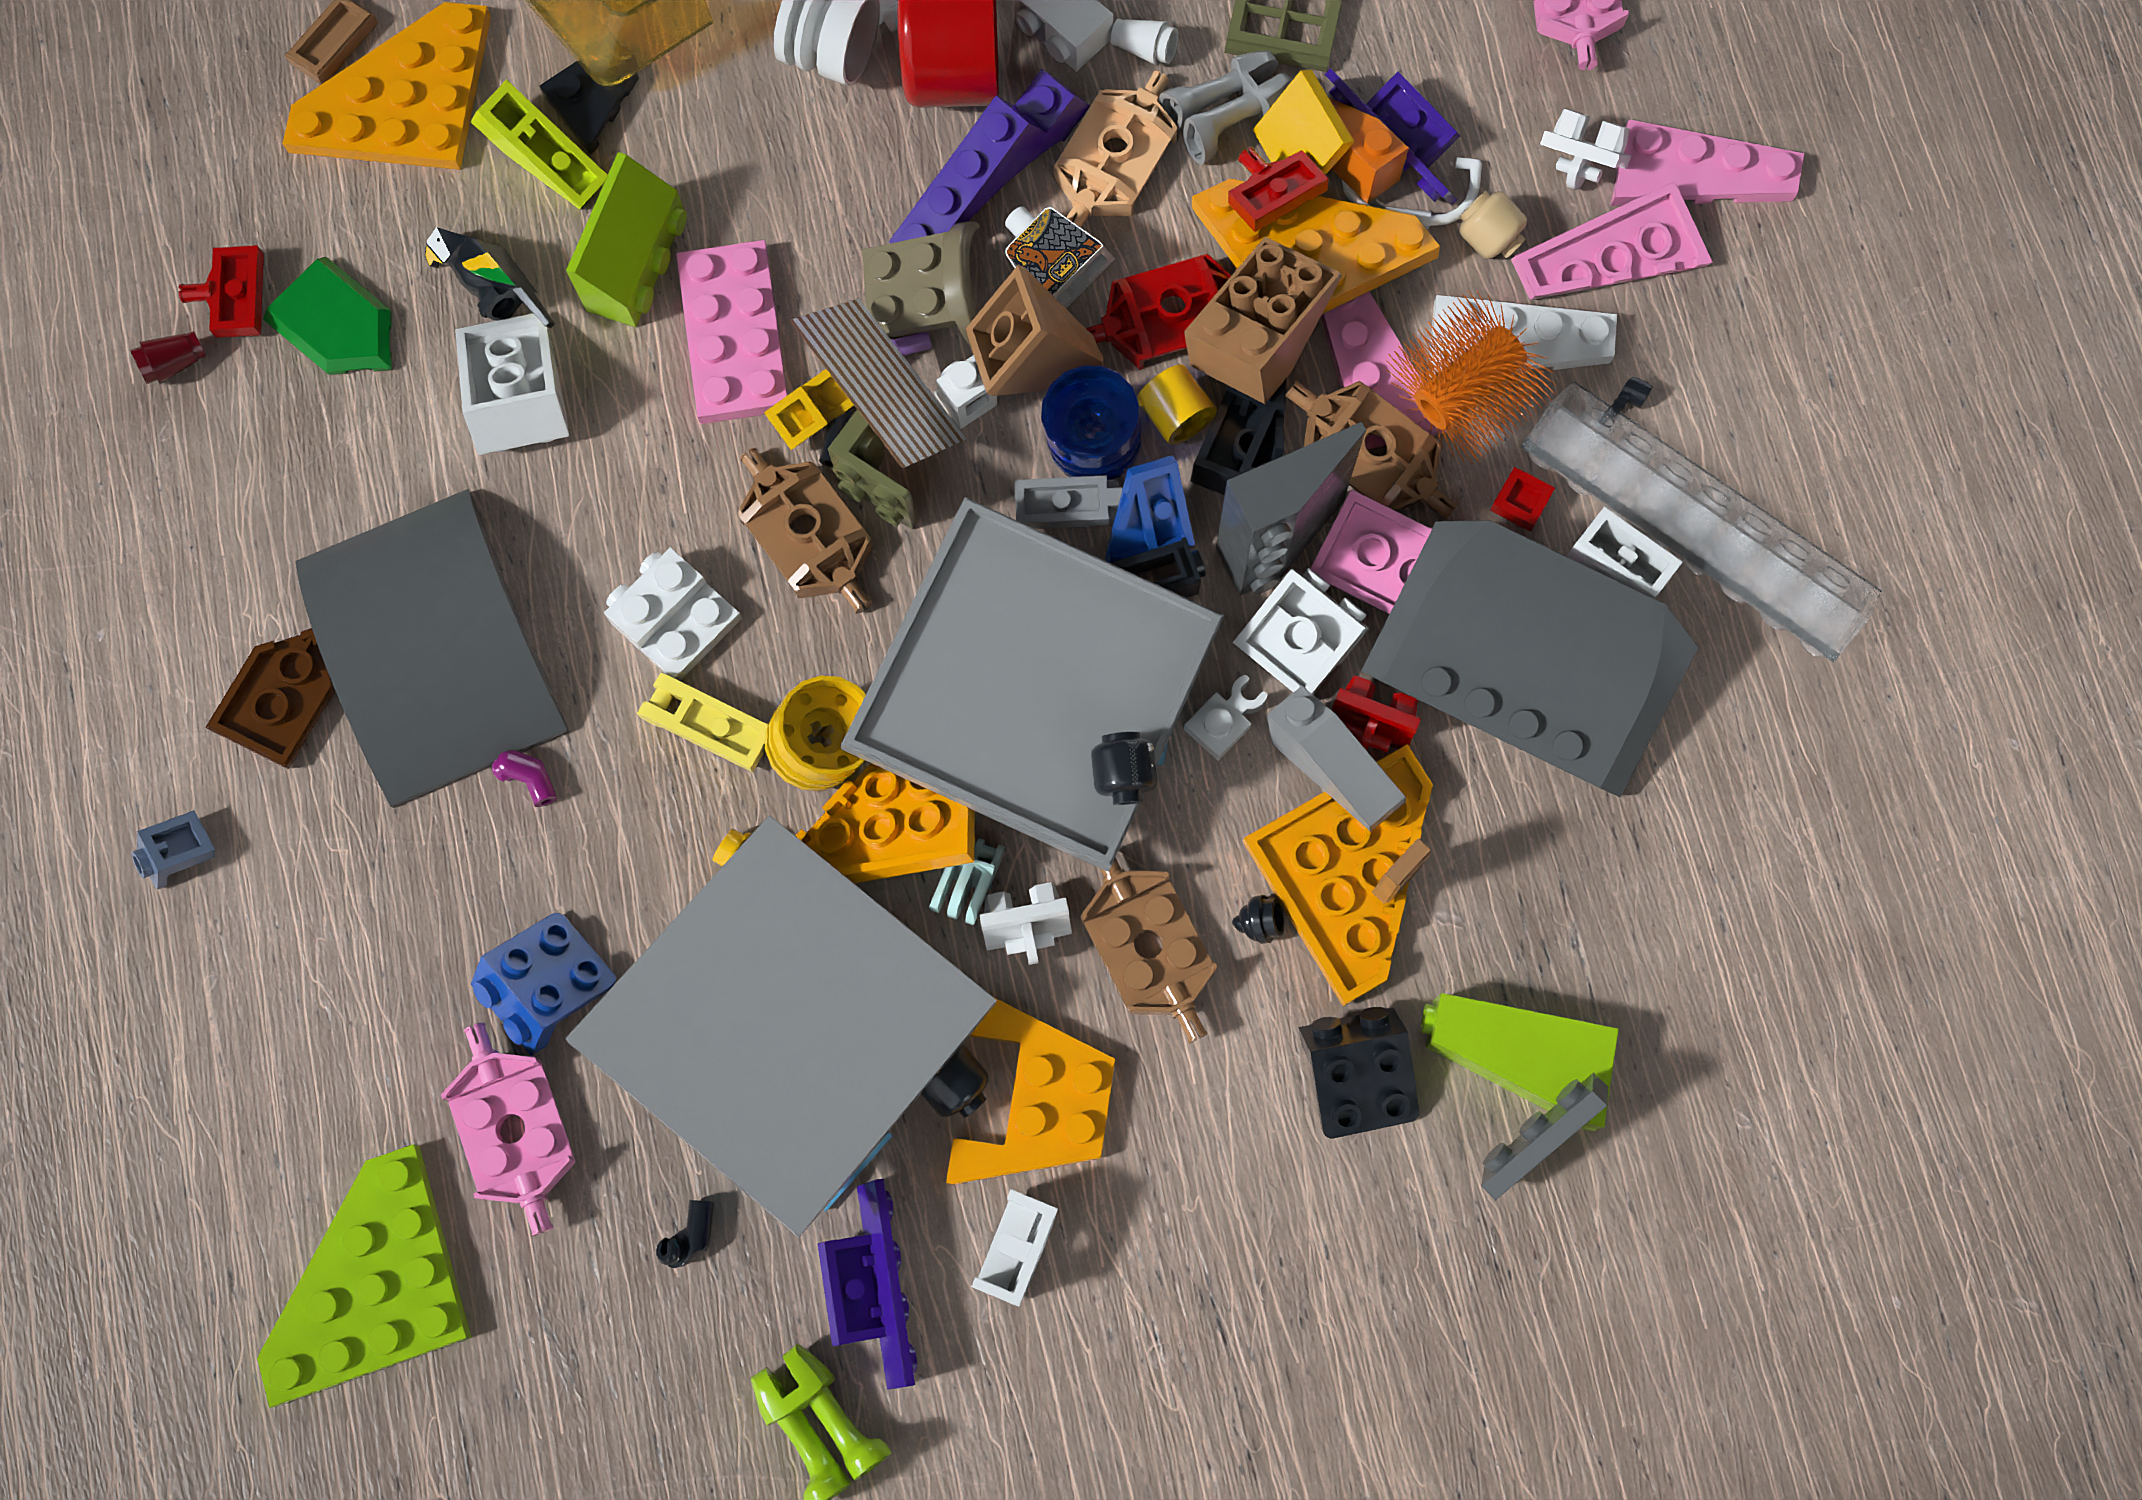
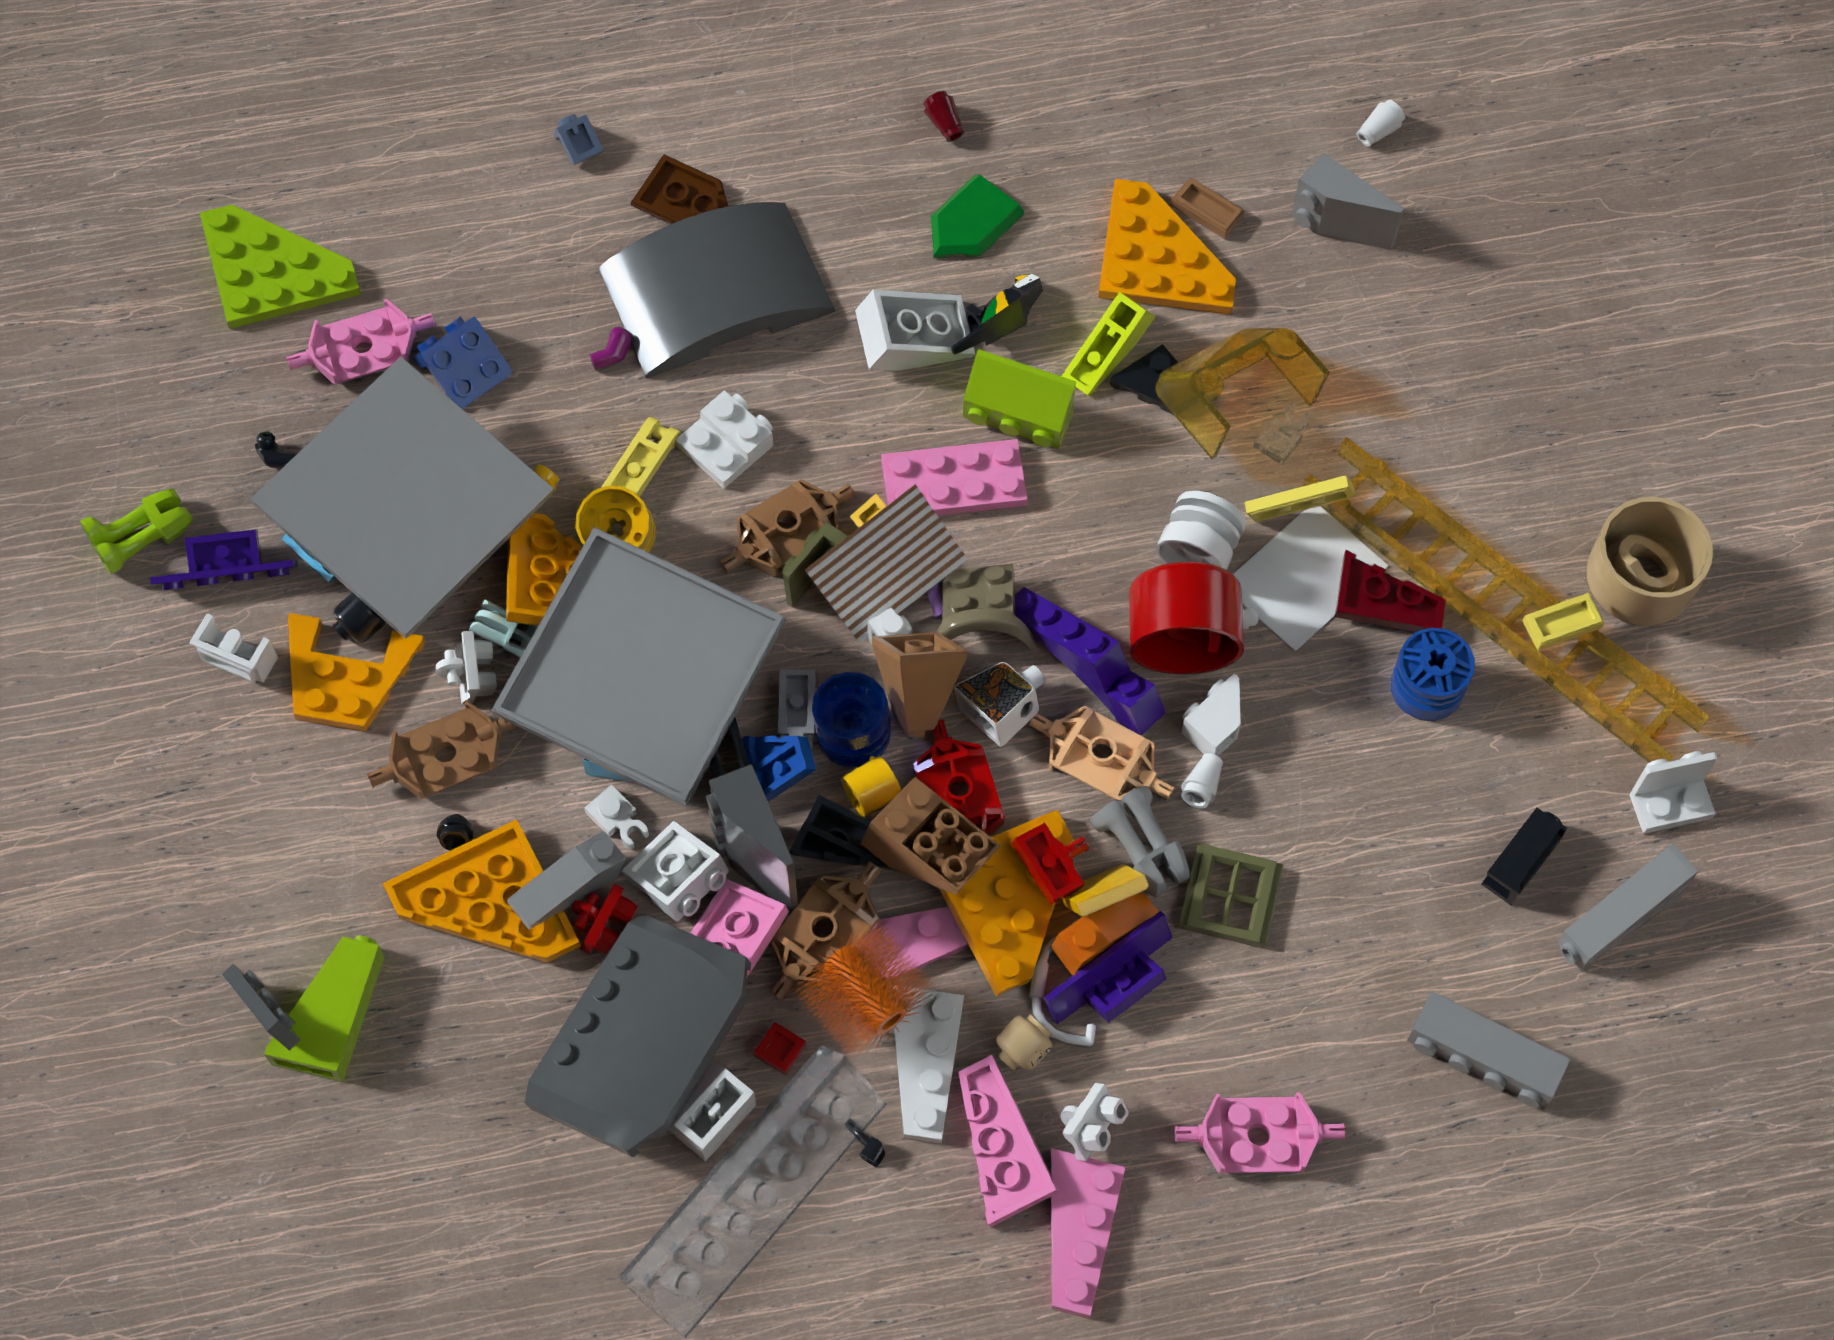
camera: 90 degrees right, 10 degrees down
red plate [178,245,264,338] -> none
black head [1091,732,1157,805] -> none
black bracket [1298,1007,1420,1139] -> none
medium nougat tile [1372,838,1431,904] -> none

